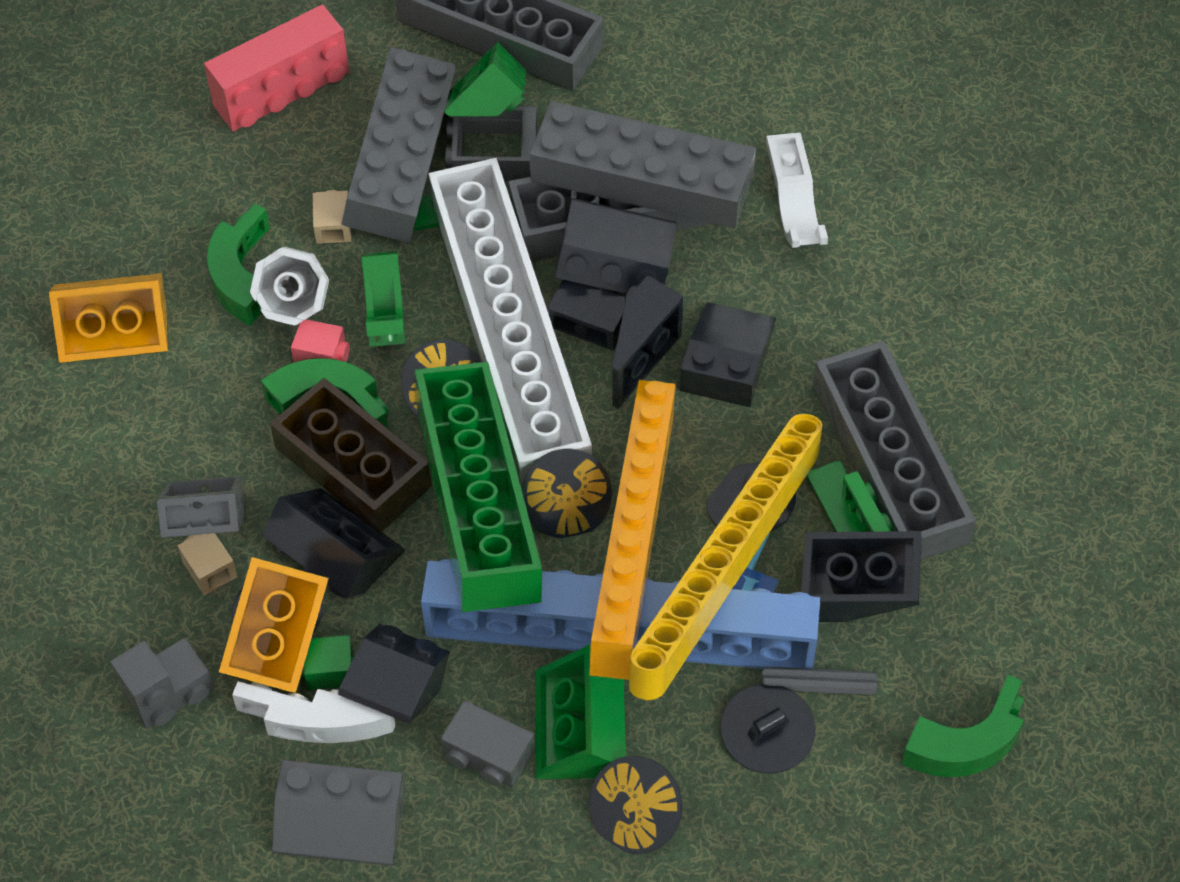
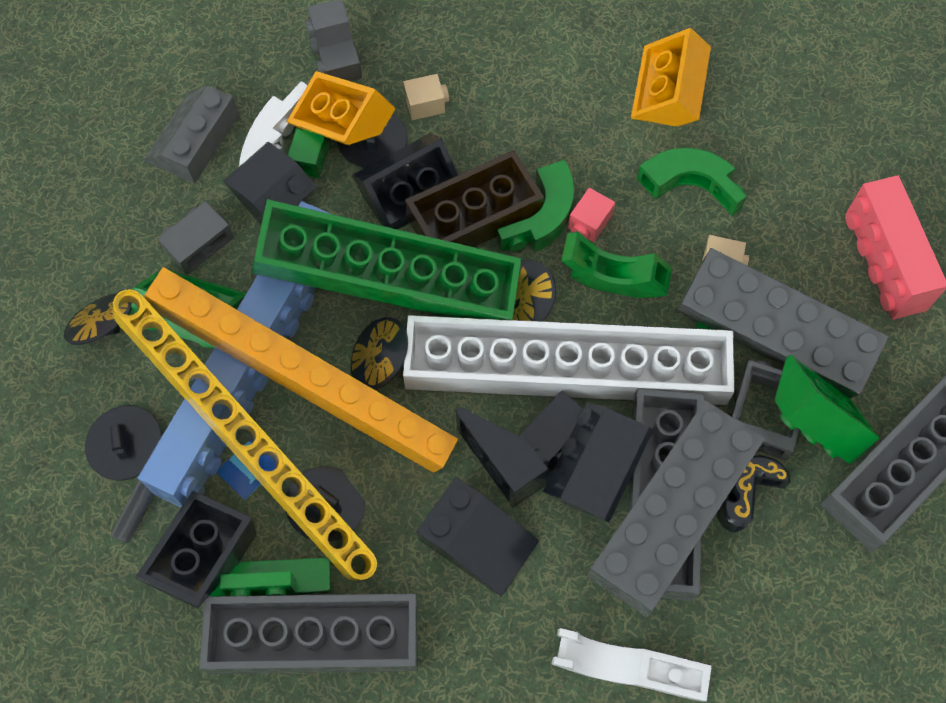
camera: 110 degrees right, 10 degrees up
dark grey window [157,476,246,538] -> none
white cone [250,247,329,326] -> none
green arch [902,675,1025,777] -> none

